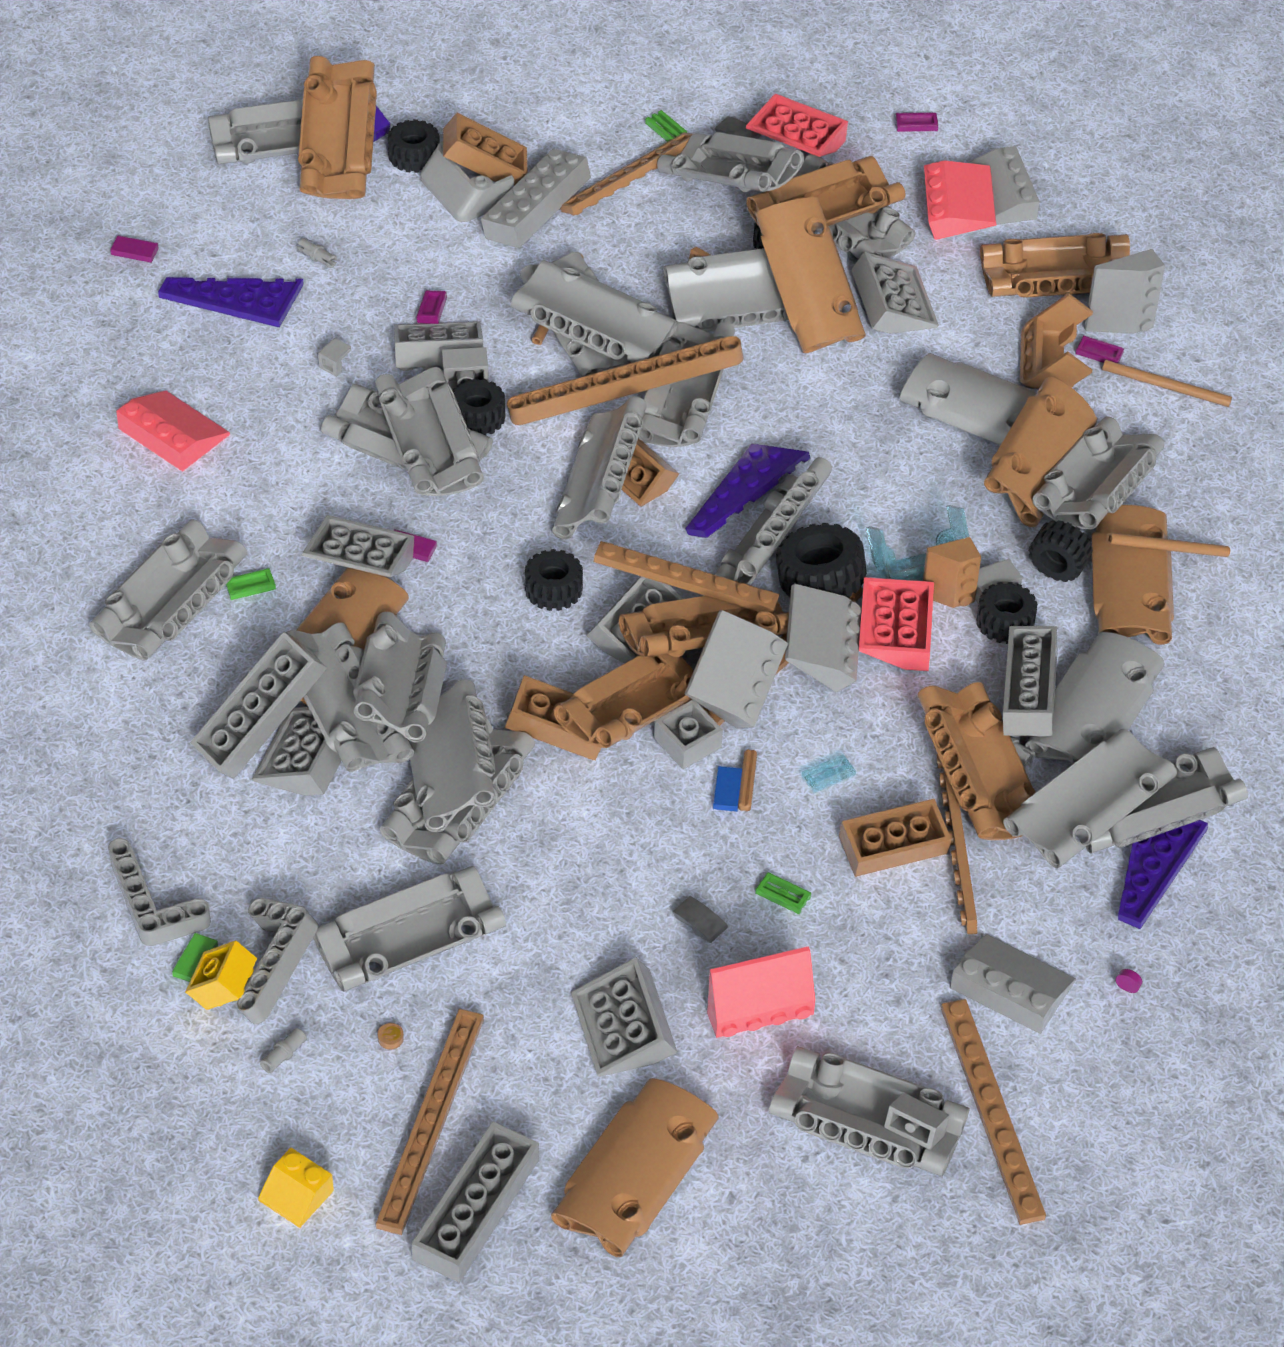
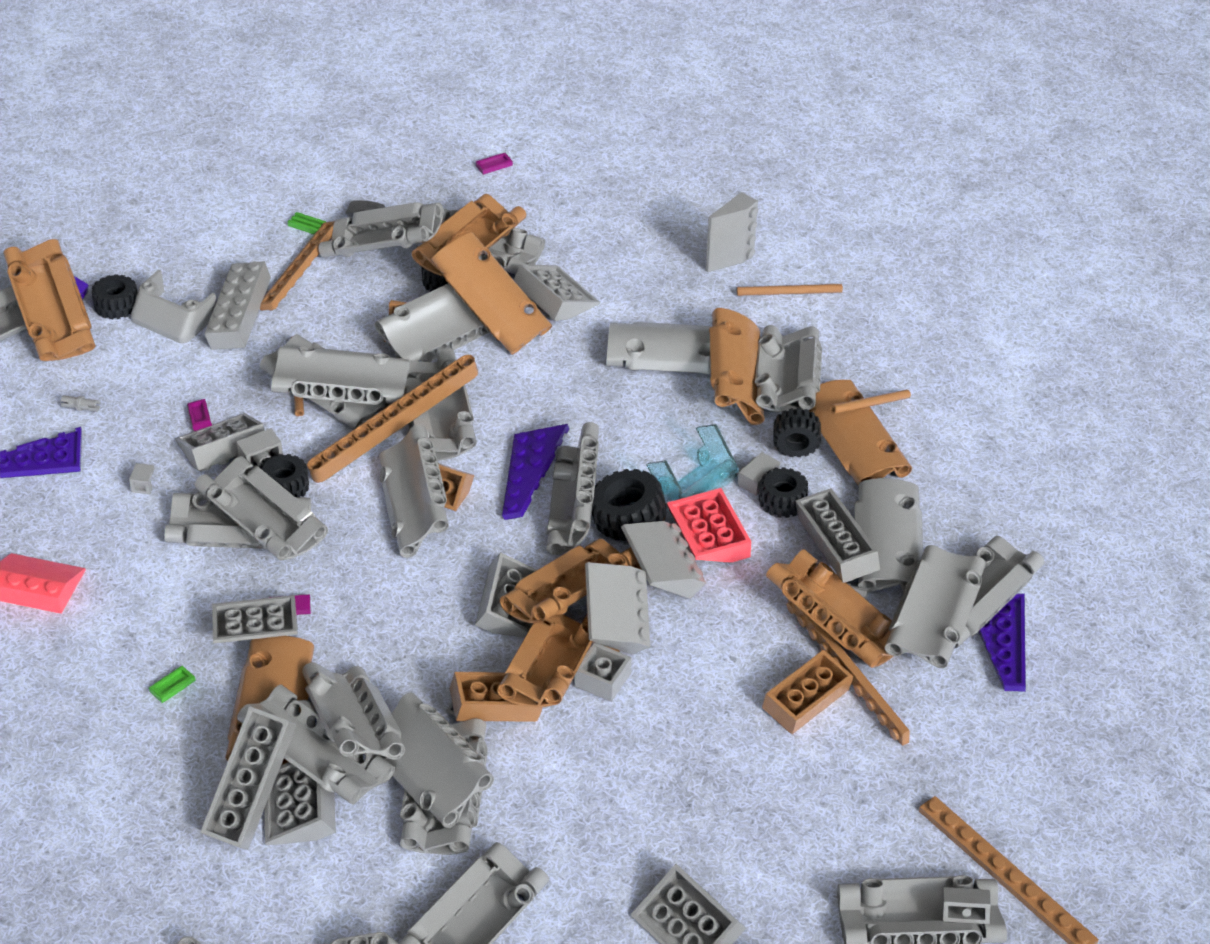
camera: 25 degrees left, 5 degrees down
light grey panel [89,519,247,660] -> none
medium nougat brick [443,112,527,186] -> none
black tyre [525,549,583,611] -> none
medium nougat plate [593,541,780,614] -> none
flat silver slope [673,896,728,943] -> none
coral slope [707,946,815,1038] -> none
blue tile [713,766,742,812] -> none
medium nougat axle [738,749,757,812] -> none
coral slope [746,94,848,157] -> none
bright green tile [755,872,811,914] -> none
clear light blue tile [802,754,856,793] -> none
medium nougat slope [923,537,981,608] -> none
coral slope [924,160,997,240] -> none
light grey slope [950,934,1076,1034] -> none
light grey slope [968,146,1040,225] -> none
medium nougat panel [980,233,1130,297] -> none
medium nougat windscreen [1020,293,1093,389] -> none
magenta tile [1076,335,1124,363] -> none
magenta tile [1116,969,1143,993] -> none

